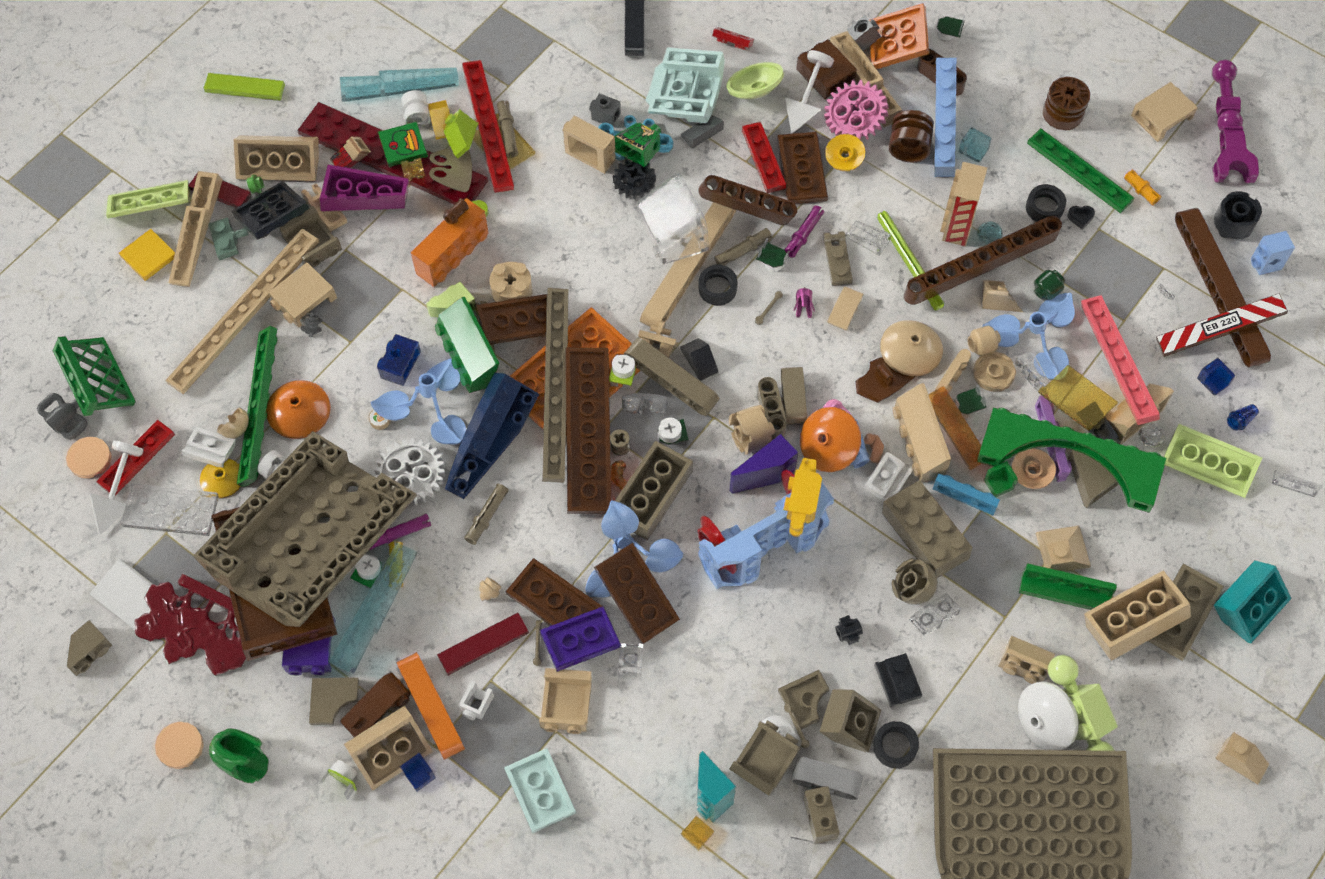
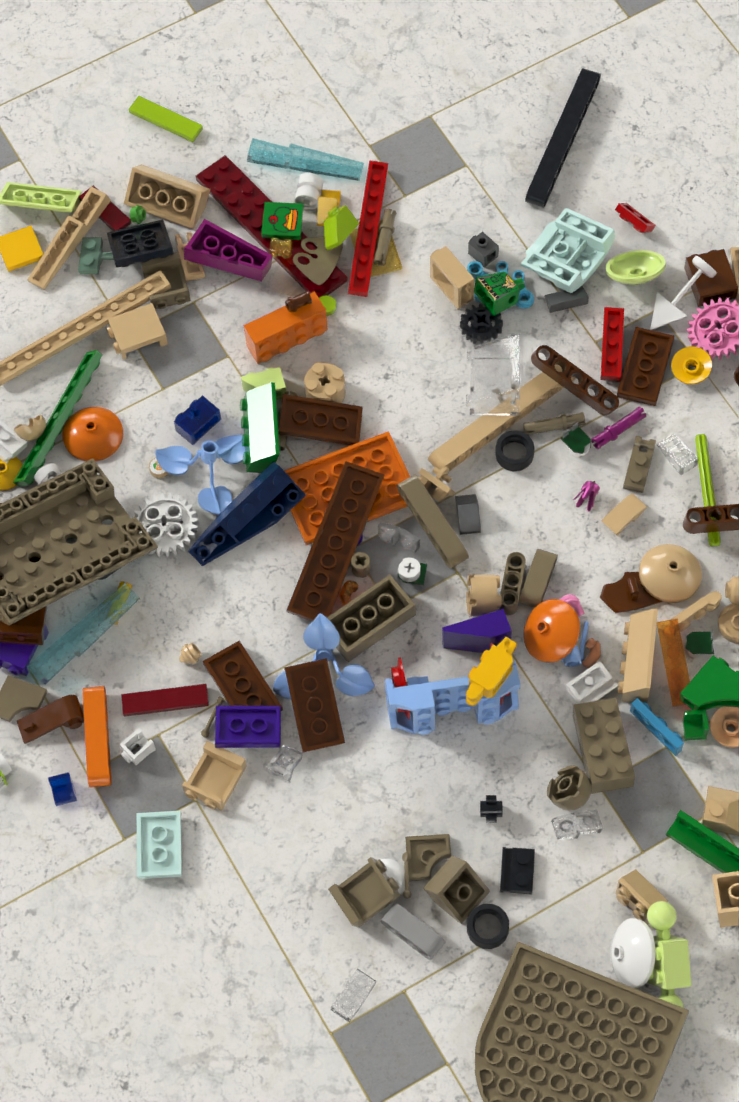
camera: 25 degrees right, 0 degrees up
dark grey wheel [301,312,322,337] -> none
leg [330,137,371,168] -> none
tan slope [344,706,433,791] -> none
white piece [350,554,383,591] -> none
magenta pin [369,513,431,551] -> none
dark tan pin [464,484,509,545] -> none
dark tan plate [542,288,569,483] -> none
white piece [609,355,636,389] -> none
clear yellow plate [681,816,714,851] -> none
teal slope [697,751,736,823] -> none
dark tan hinge [755,291,783,325] -> none
dark tan brick [803,786,840,844] -> none

